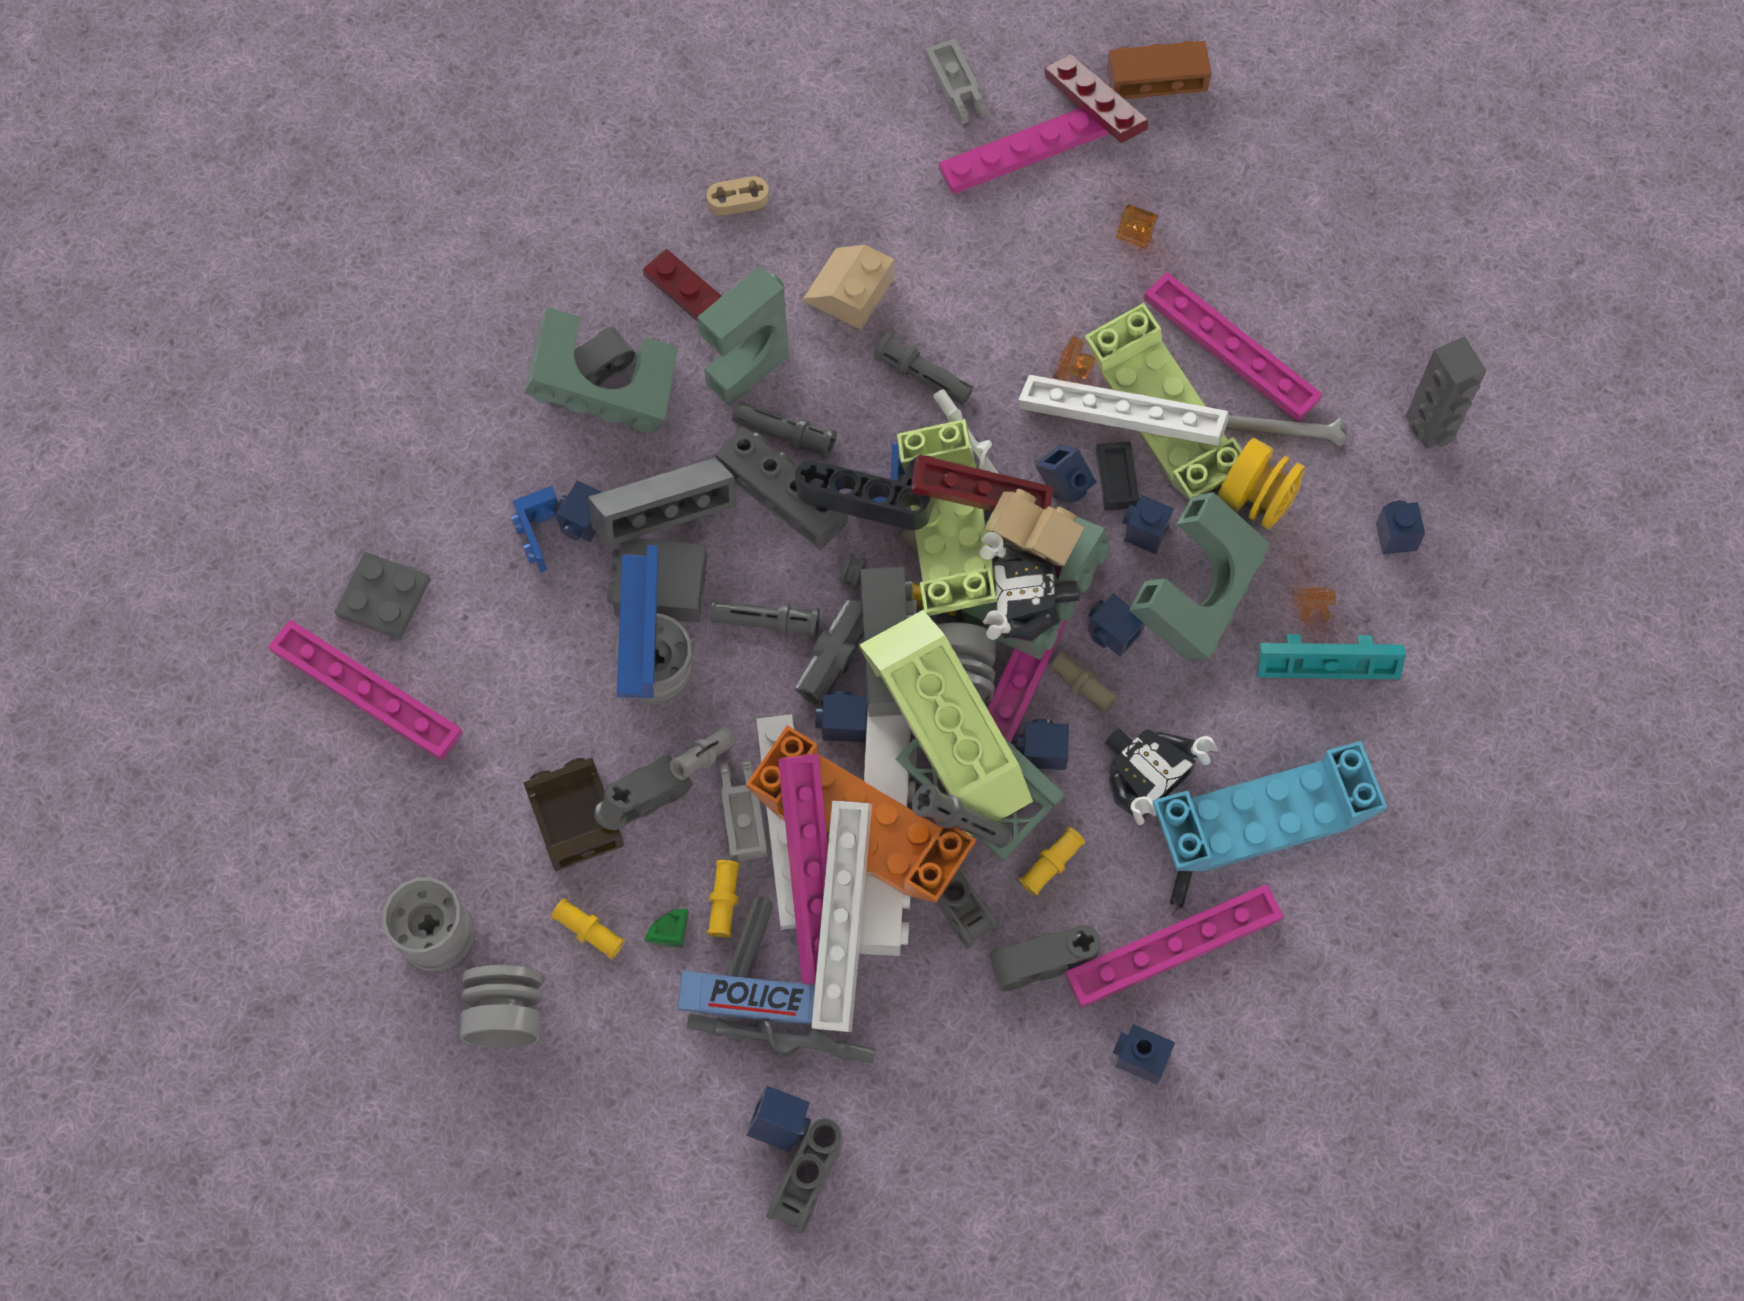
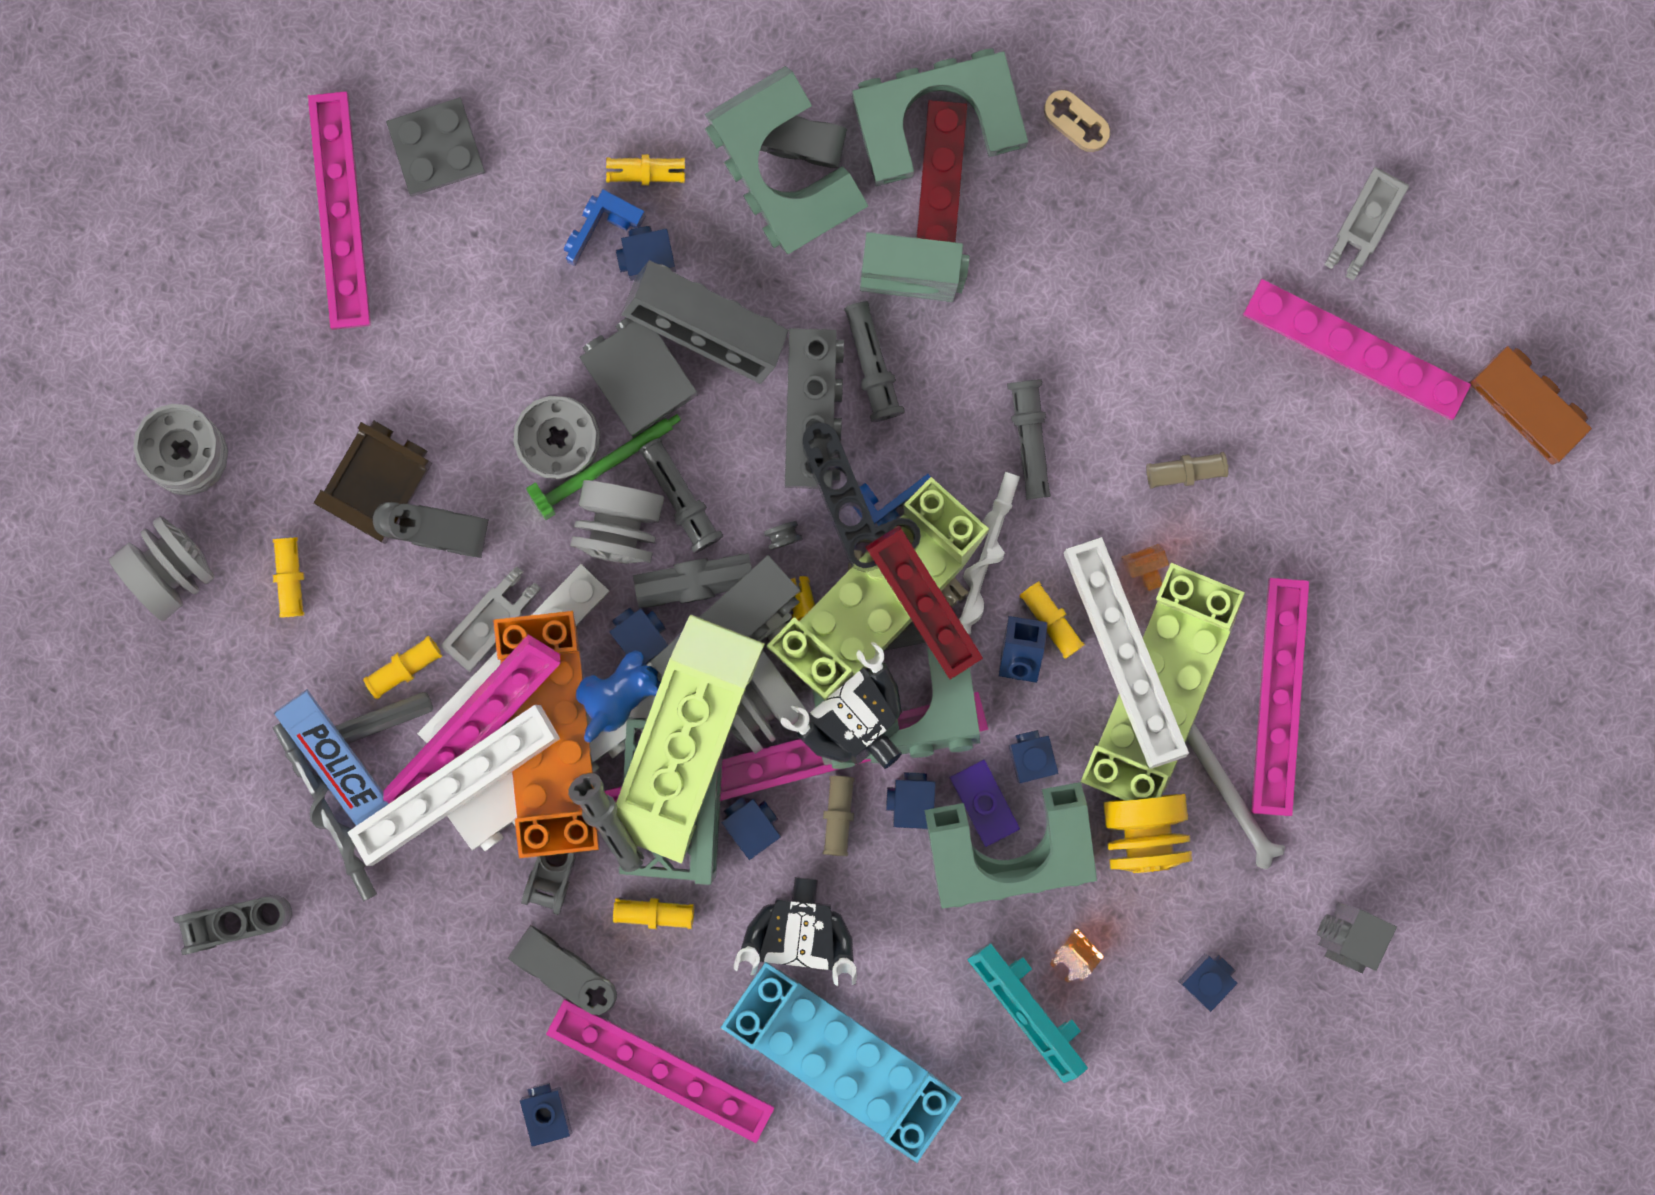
camera: 45 degrees right, 20 degrees up
blue fence [617,545,659,698] -> none
green tile [645,909,689,948] -> none
light grey pin [670,727,735,780] -> none
dark blue brick [746,1086,811,1152] -> none
tan slope [803,245,894,330] -> none
tan brick [983,489,1085,566] -> none
plate [1045,54,1148,143] -> none
black tile [1096,441,1139,511] -> none
clear orange tile [1115,204,1159,249] -> none
black piece [1169,871,1193,916] -> none
none -> bright green piece [526,414,681,520]
none -> light grey wheel [570,480,664,564]
none -> blue animal [576,650,661,742]
none -> yellow pin [606,154,685,186]
none -> sand green arch [852,48,1028,187]
none -> dark purple plate [949,759,1020,847]
none -> yellow pin [1019,581,1085,659]
none -> dark tan pin [1146,452,1228,489]

